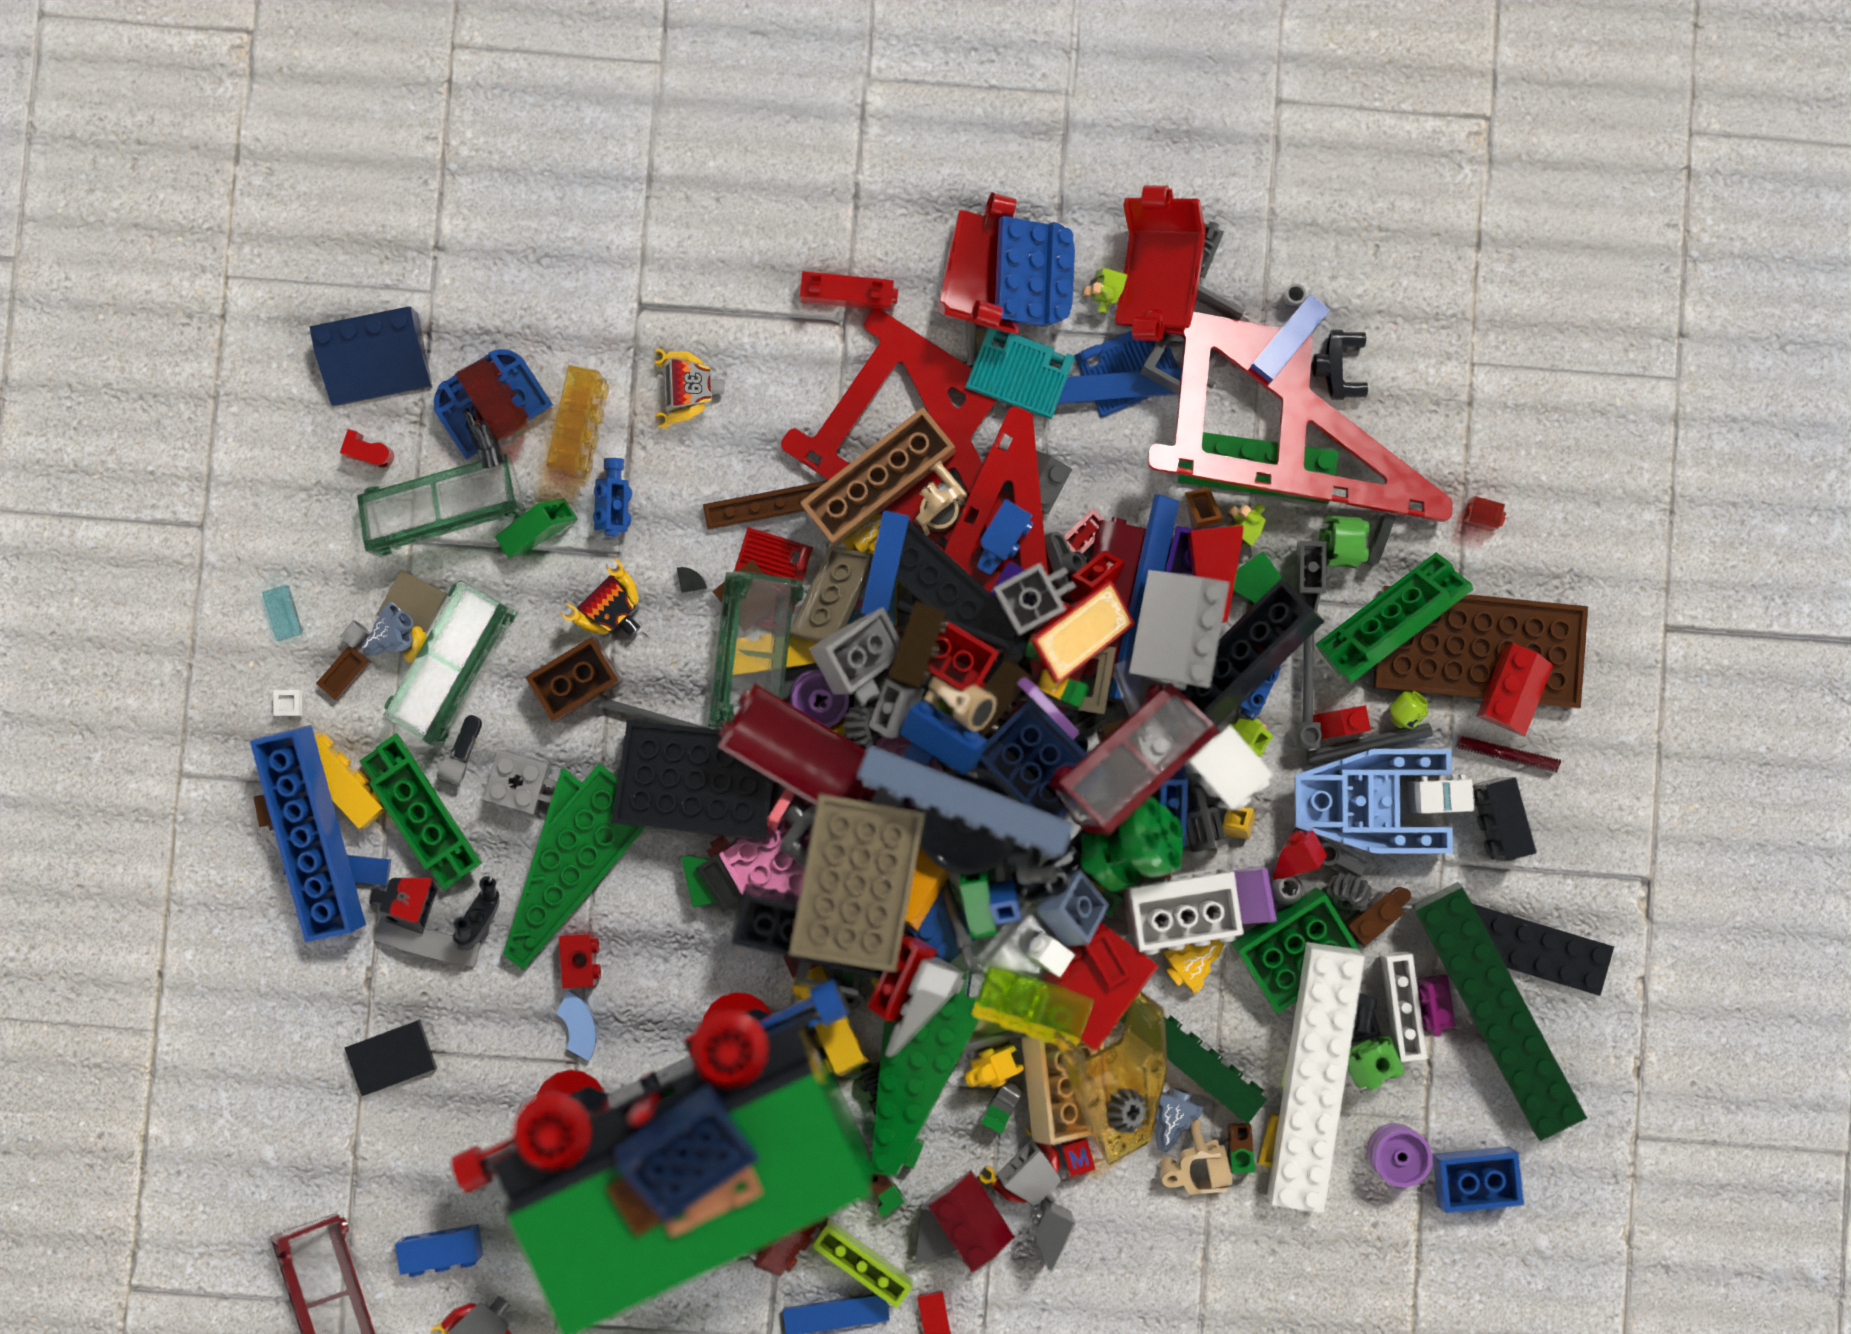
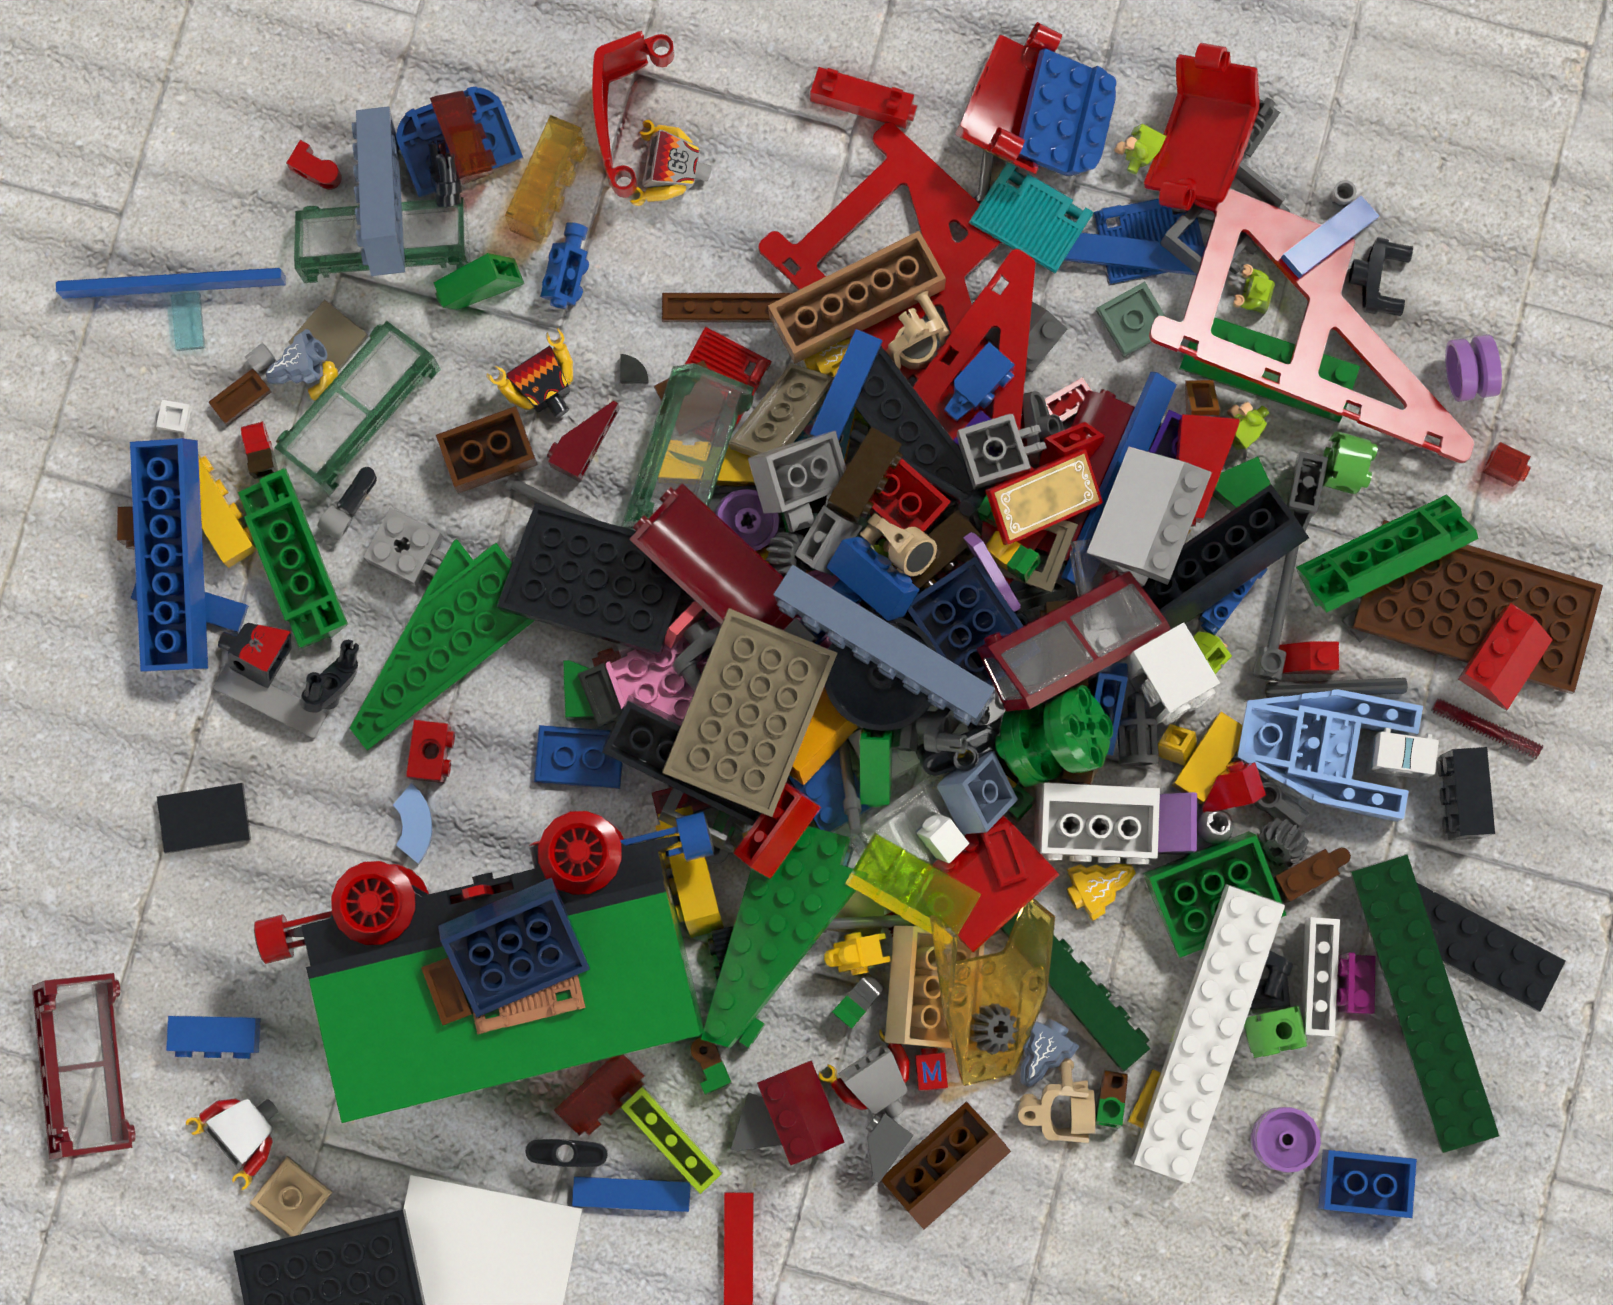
camera: 15 degrees right, 5 degrees down
dark blue slope [309,306,433,407] -> none
light grey wedge [885,957,965,1057] -> none
blue brick [989,879,1022,925] -> none
pearl dark grey tile [1364,513,1396,567] -> none
lime head [1389,691,1429,729] -> none
none -> blue tile [56,268,286,299]
none -> leg [241,421,278,479]
none -> sand blue brick [352,106,405,276]
none -> black connector [525,1139,608,1167]
none -> blue tile [534,725,623,789]
none -> dark red slope [547,401,620,482]
none -> red panel [592,31,675,198]
none -> reddish brown slope [881,1101,1011,1230]
none -> sand green tile [1096,281,1166,358]
none -> yellow brick [1171,711,1243,804]
none -> lime piece [1233,264,1275,314]
none -> medium lavender wheel [1445,334,1502,402]

